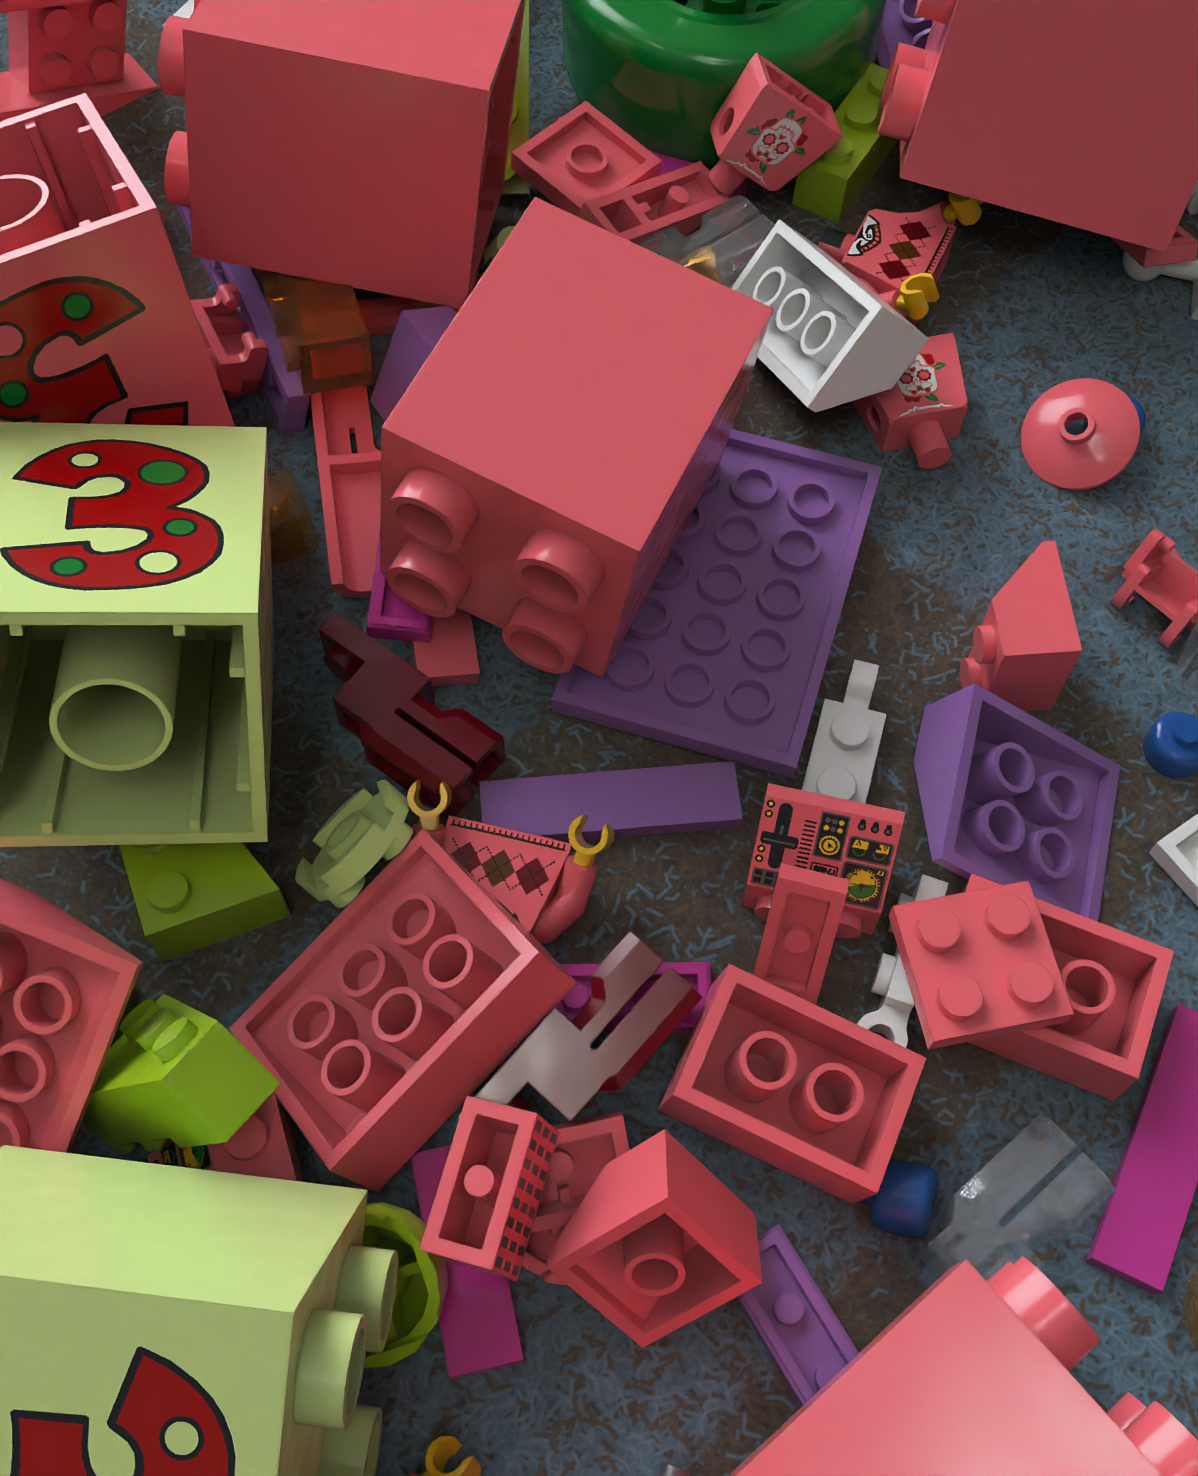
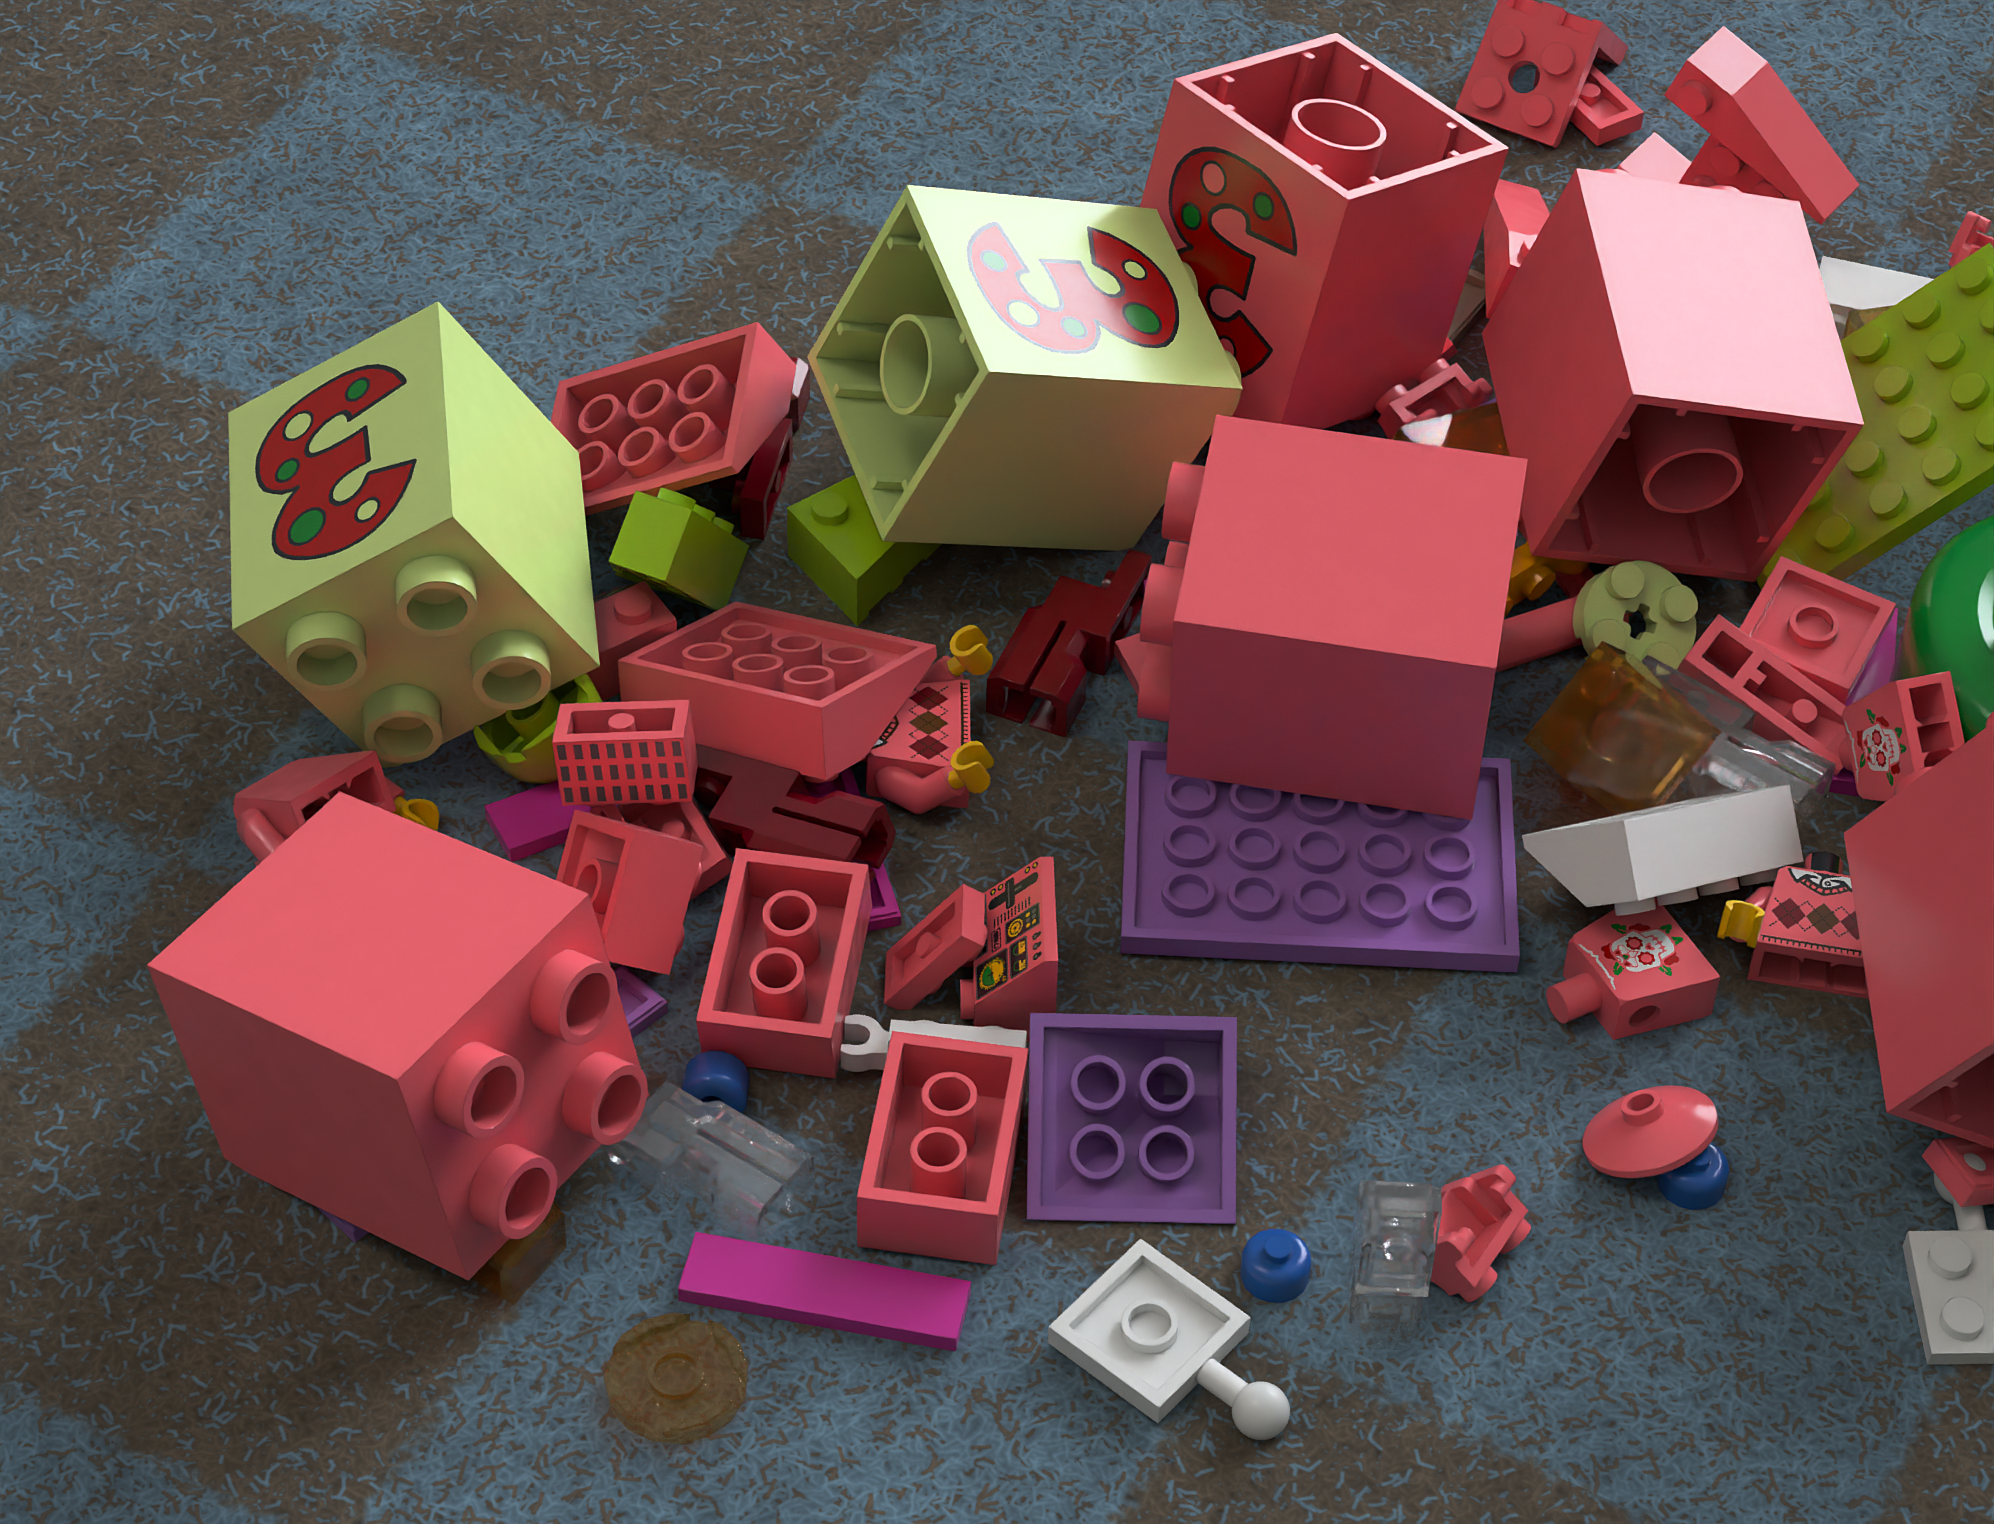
camera: 75 degrees right, 15 degrees down
yellowish green plate [295,780,413,908] -> none
medium lavender tile [479,761,743,842] -> none
white plate [802,660,886,803] -> none
coral plate [888,880,1074,1050] -> none
coral slope [960,540,1082,712] -> none

